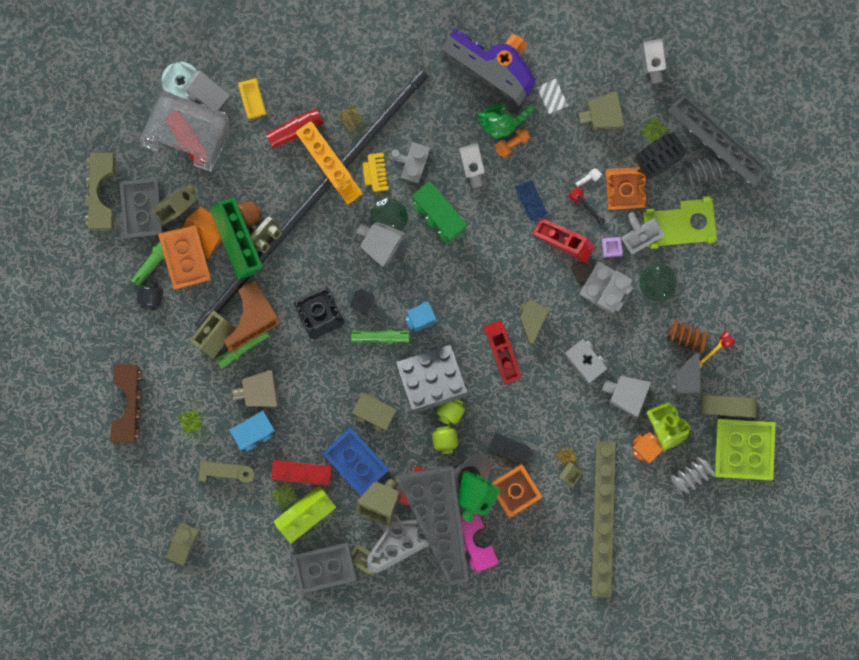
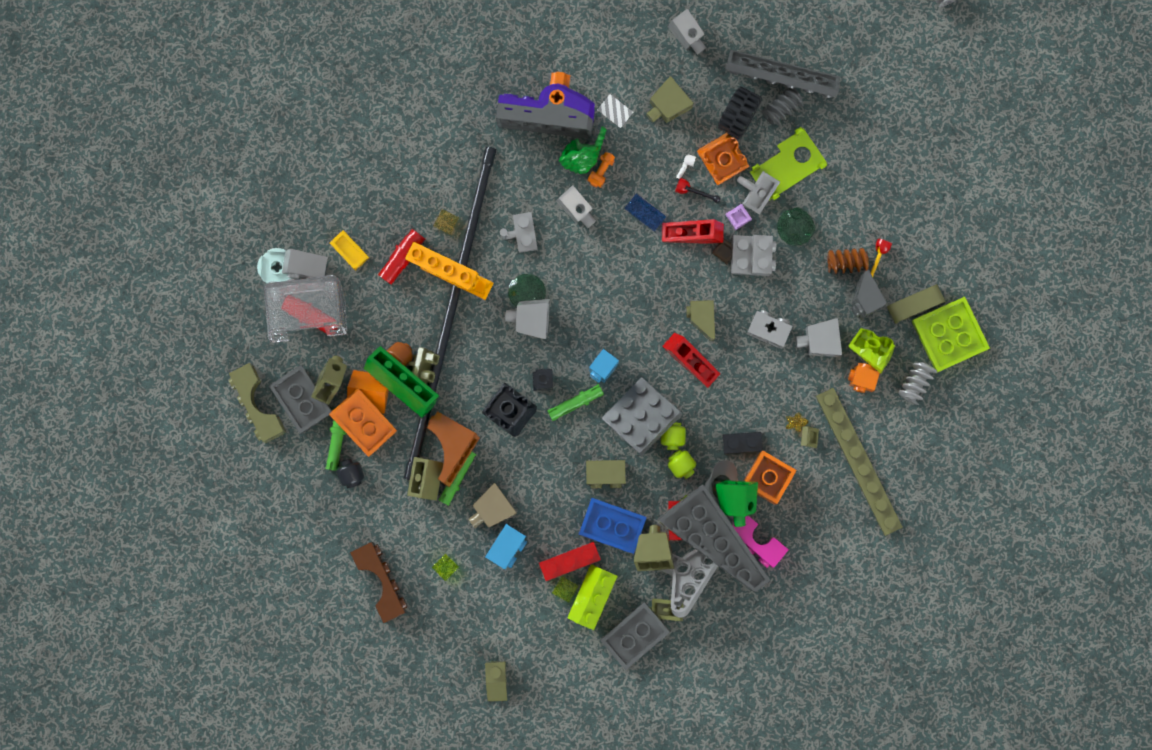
camera: 20 degrees left, 0 degrees up
olive leg [198,461,255,483] -> none
yellow piece [362,153,389,192] -> none
green brick [412,181,467,245] -> none
clear neon green tile [641,117,668,142] -> none

